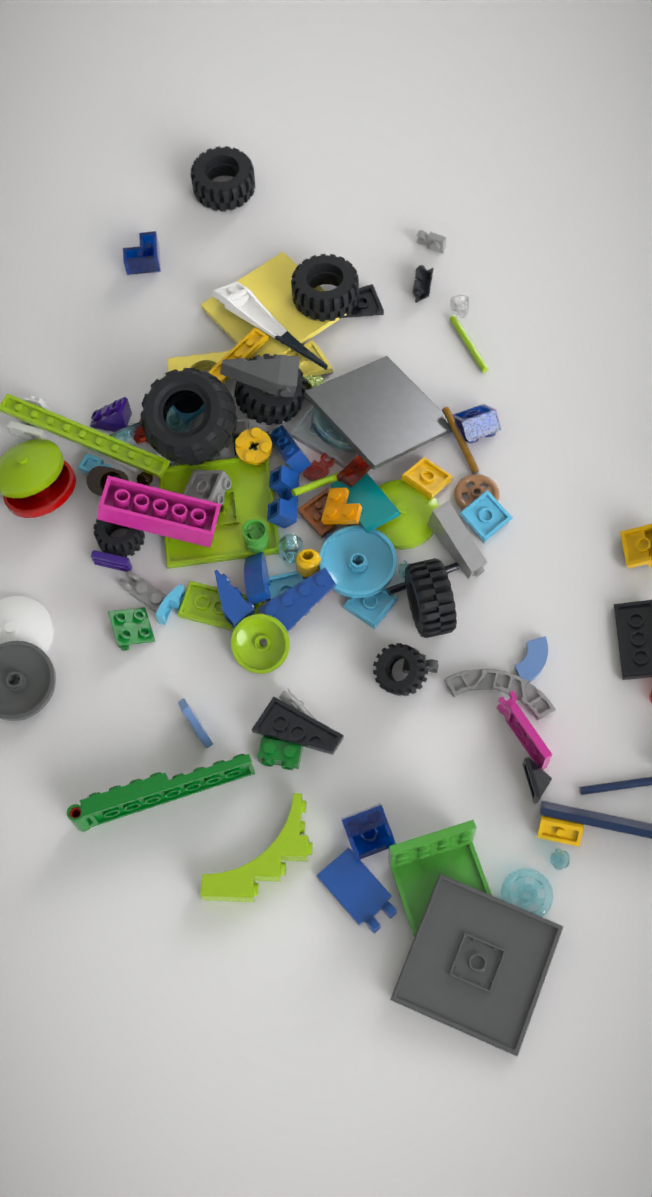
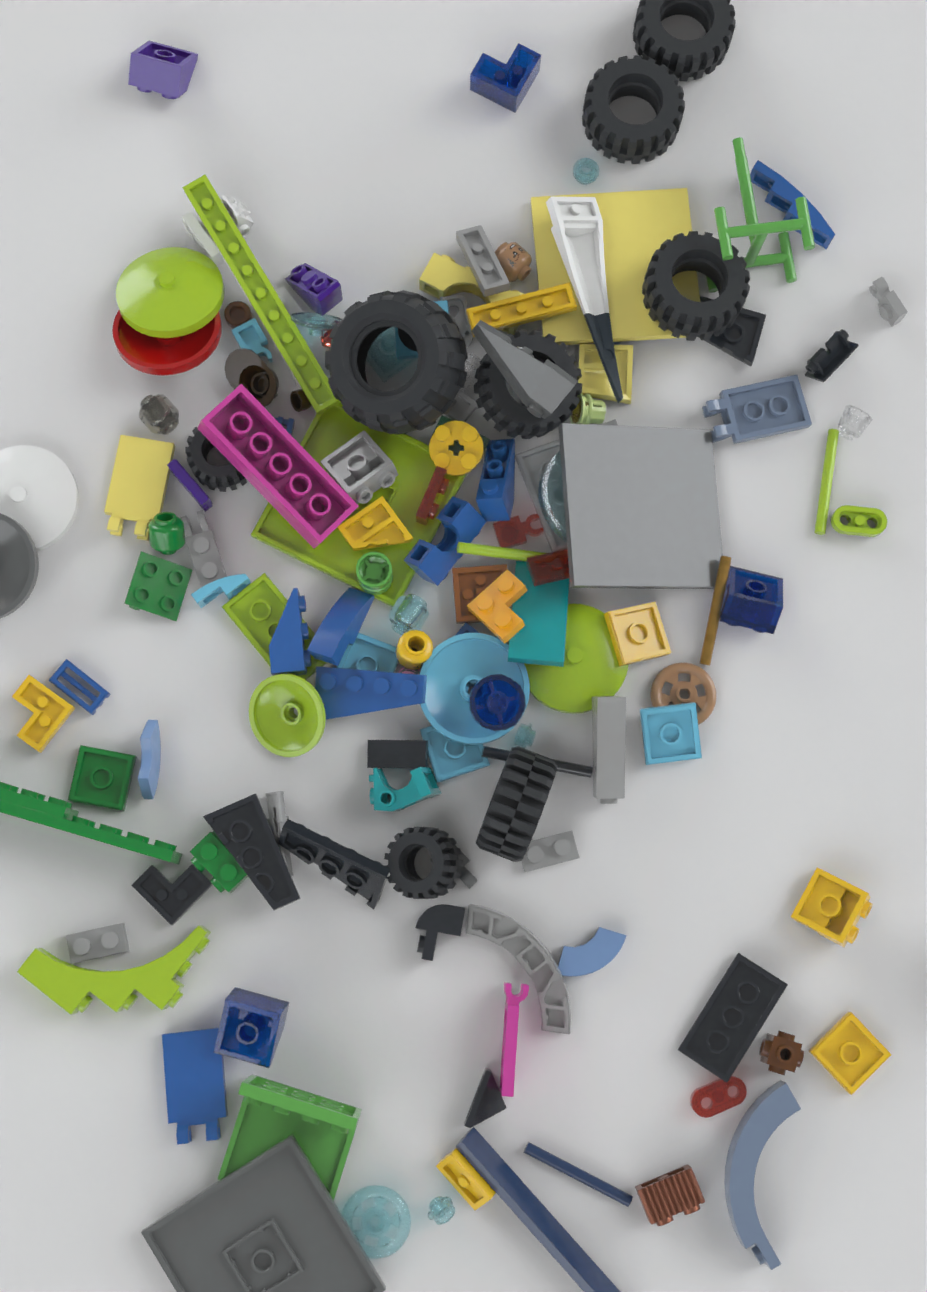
camera: 25 degrees right, 15 degrees up
none -> yellow plate [12,675,75,753]
none -> blue tile [49,659,111,715]
none -> light grey plate [66,923,129,964]
none -> green tile [68,745,137,811]
none -> light yellow tile [104,435,175,541]
none -> black plate [131,864,213,925]
none -> clear smoke head [139,394,179,435]
none -> green head [148,512,185,555]
none -> reddish brown tile [224,301,252,329]
none -> black wing [278,819,390,909]
none -> yellow wing [338,496,413,551]
none -> black slope [367,740,428,768]
none -> teal tile [369,767,442,811]
none -> black brick [415,904,465,961]
none -> clear red plate [416,466,450,526]
none -> light grey hinge [456,225,510,297]
none -> clear blue cylinder [468,674,526,731]
none -> medium nougat head [495,242,532,282]
none -> light grey plate [522,831,579,872]
none -> clear light blue plate [573,158,599,185]
none -> black tyre [582,55,685,164]
none -> sand blue tile [702,375,812,444]
none -> bright green piece [706,137,815,293]
none -> blue slope [750,160,835,250]
none -> lime plate [831,505,887,537]

